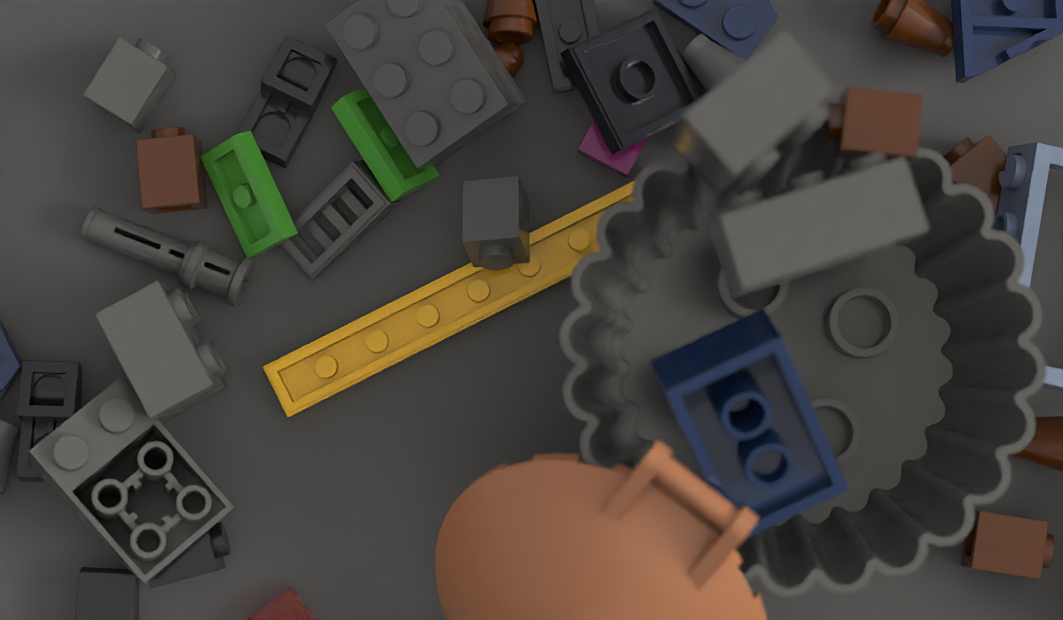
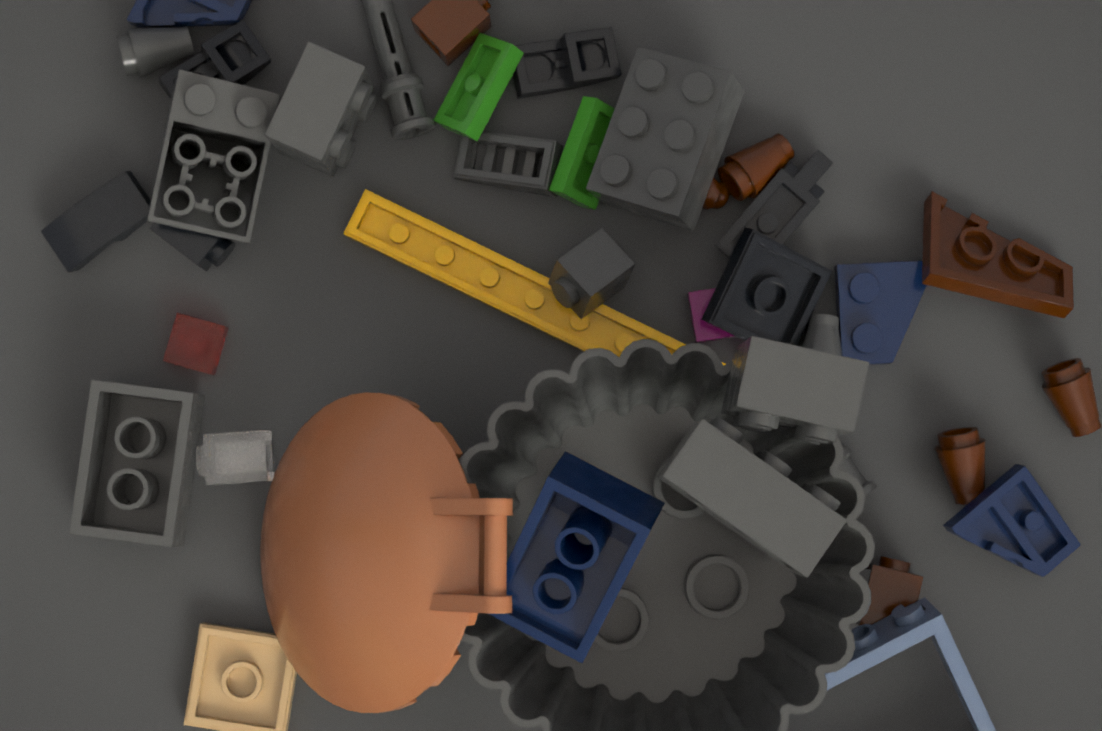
camera: 55 degrees right, 0 degrees up
reddish brown brick [825,87,923,164] -> none

